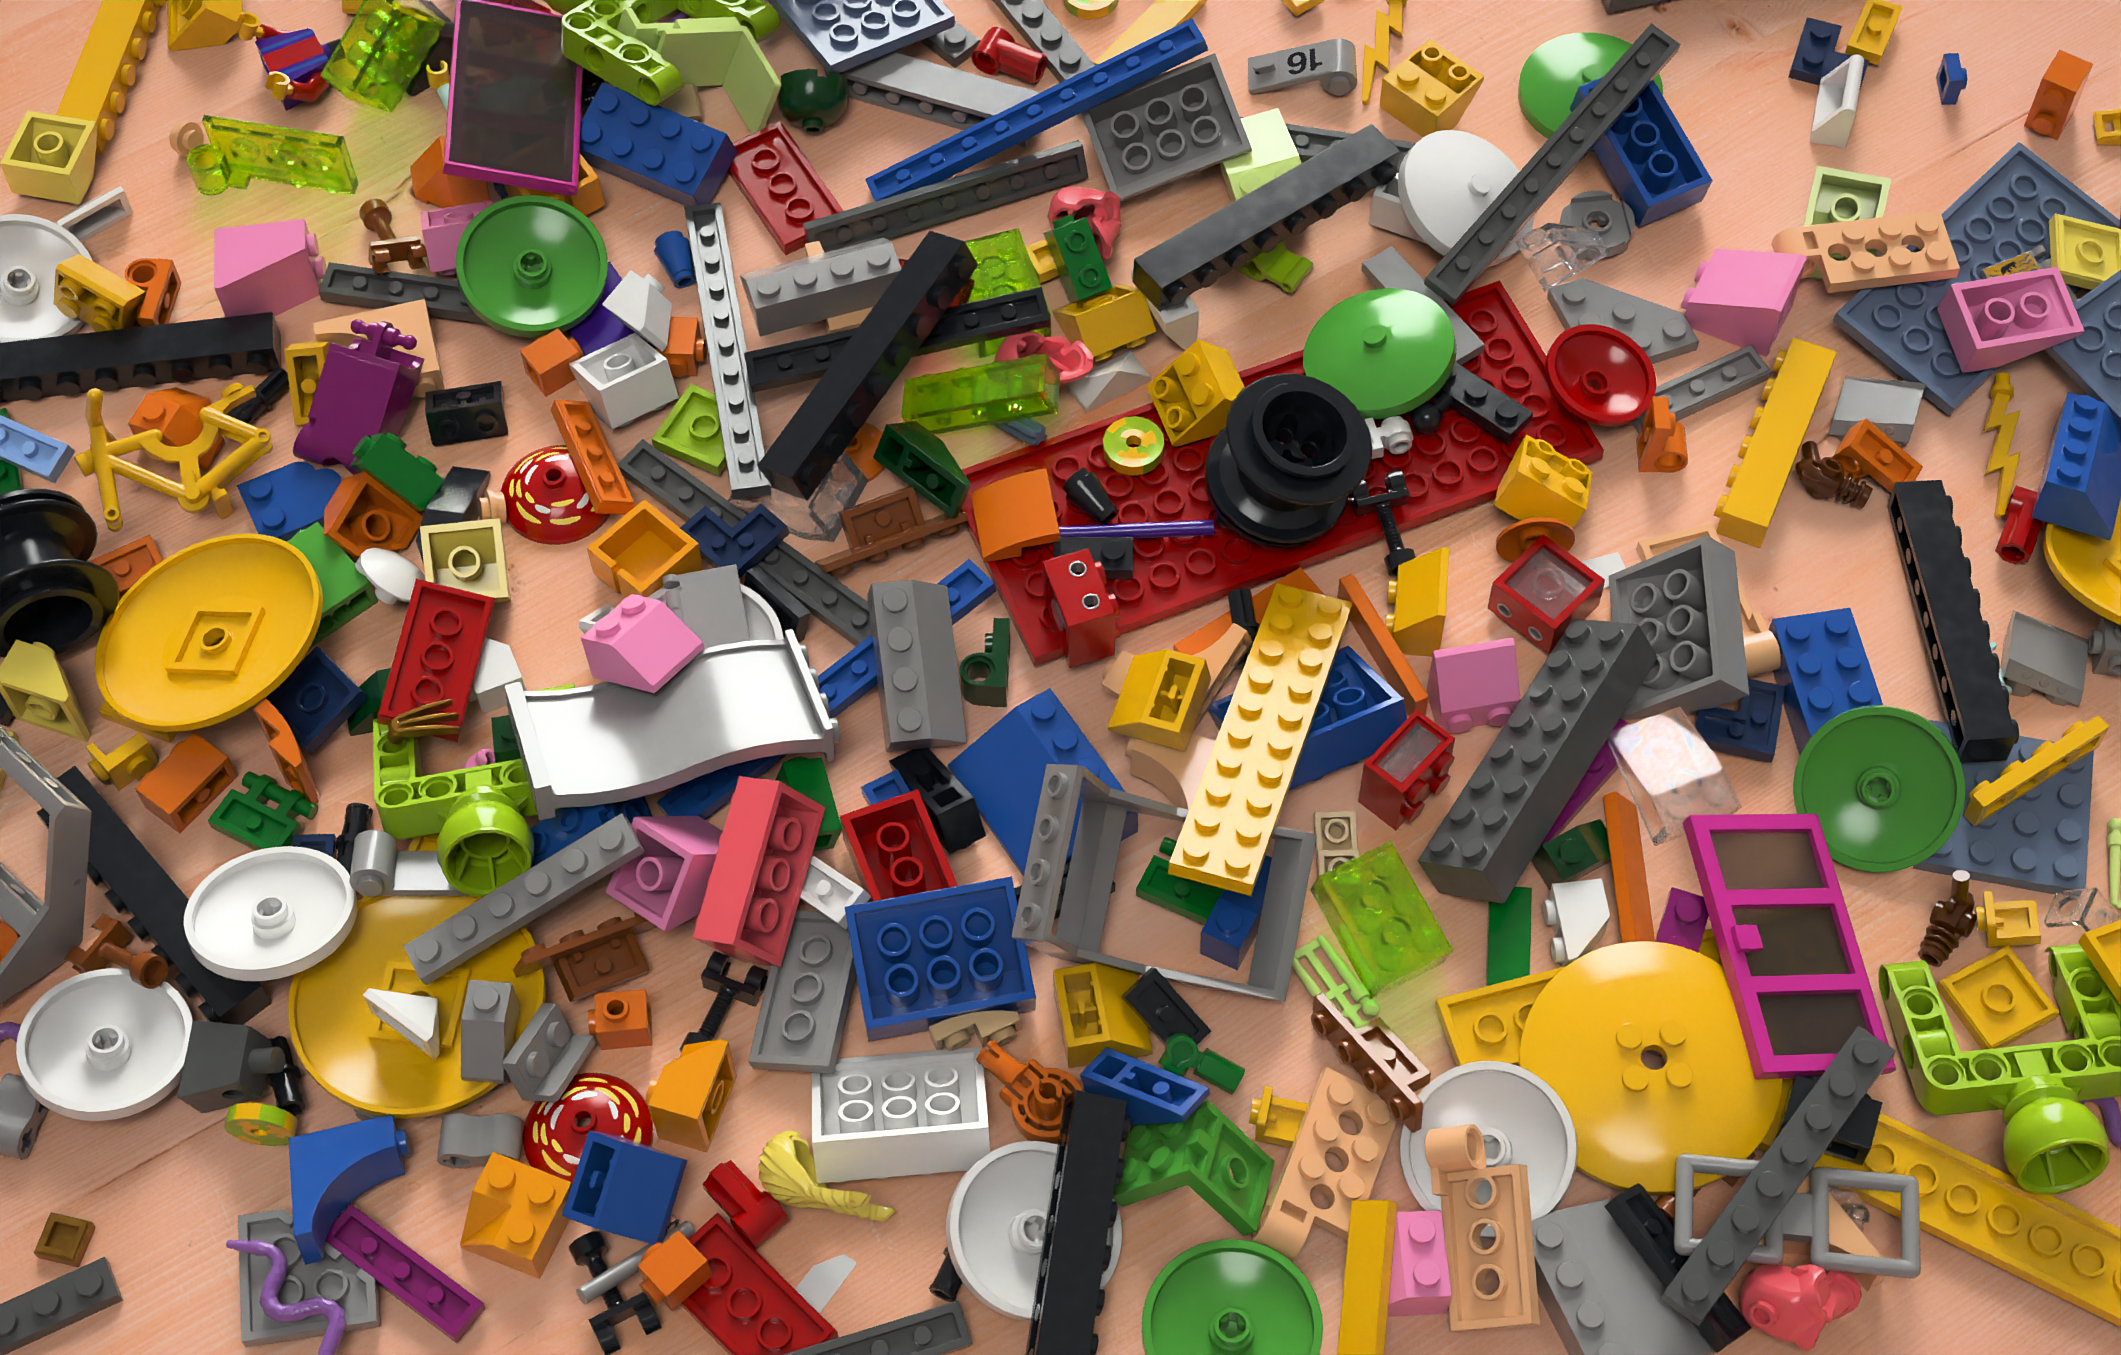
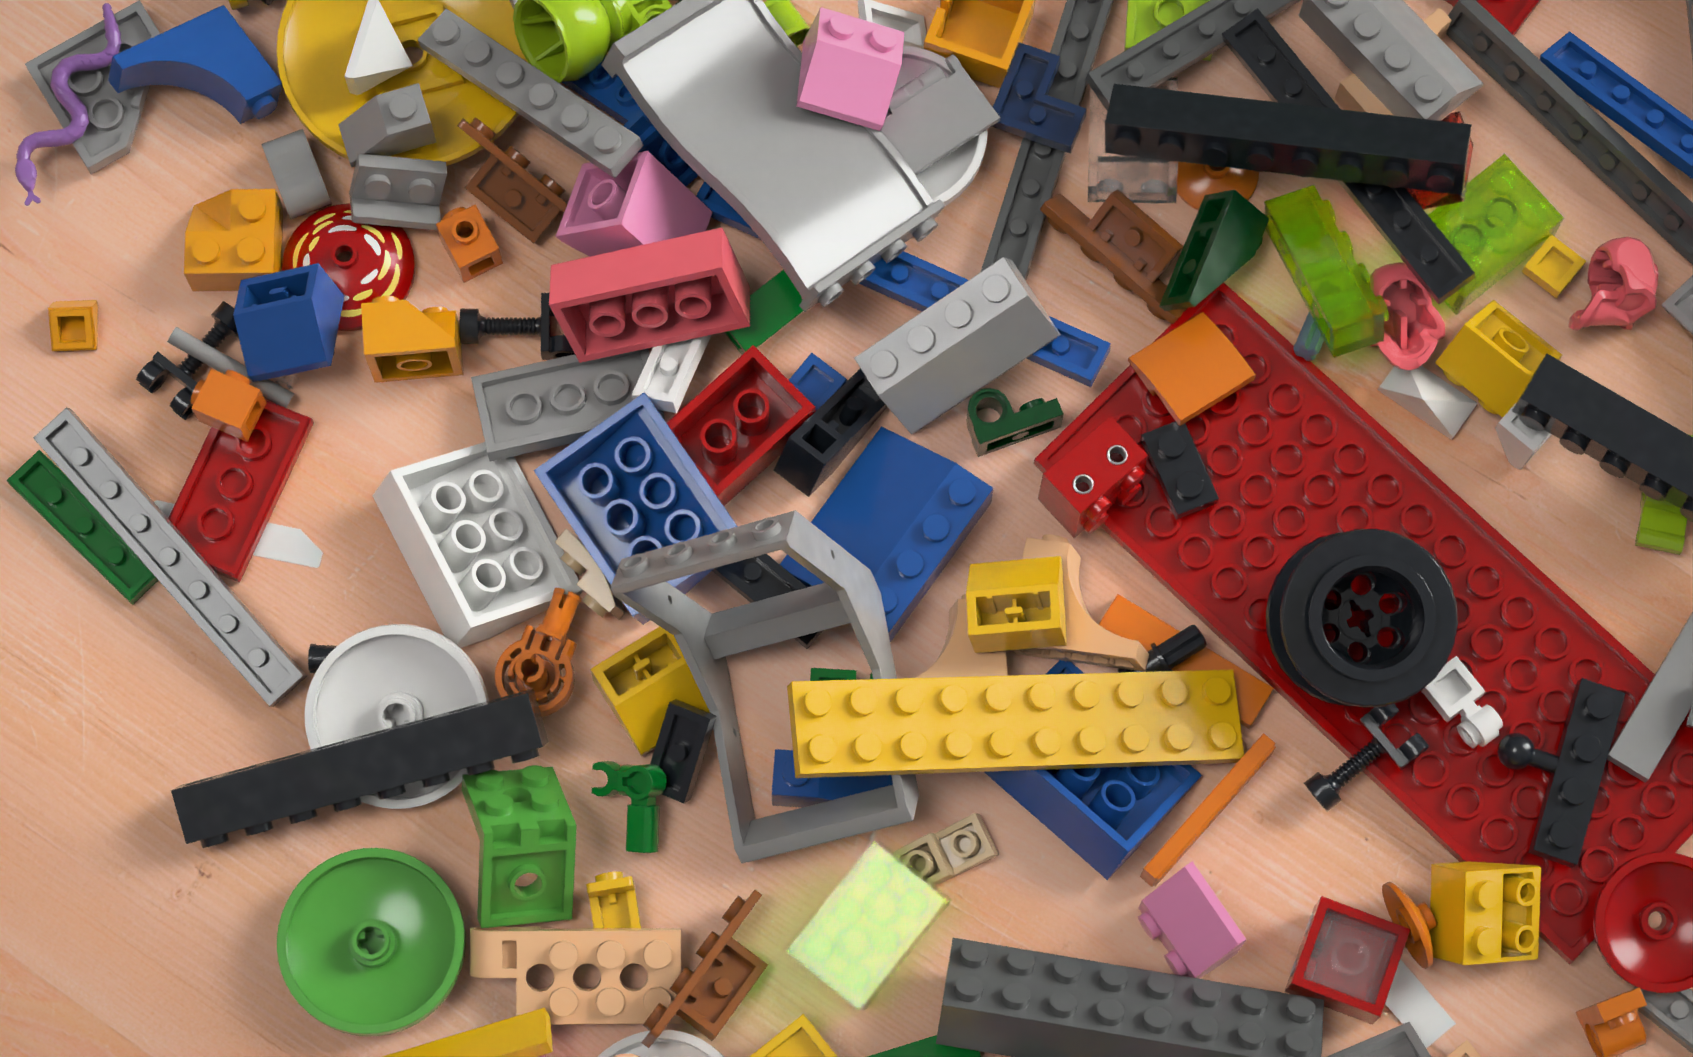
camera: 65 degrees right, 15 degrees up
magenta plate [325,1204,486,1343] -> none
red piece [702,1160,789,1249] -> none
black plate [743,564,811,643] -> none
light yellow hair [758,1130,897,1222] -> none
green brick [1043,214,1113,303] -> none
dark purple bar [1058,519,1214,539] -> none
black cone [1062,468,1119,525] -> none
blue slope [1080,1047,1210,1125] -> none
piece [1103,416,1164,476] -> none
yellow slope [1146,339,1245,447] -> none
yellowish green piece [1292,935,1380,1029] -> none
bright green dish [1303,288,1457,419] -> none
red piece [1358,709,1455,831] -> none
yellow slope [1385,547,1450,657] -> none

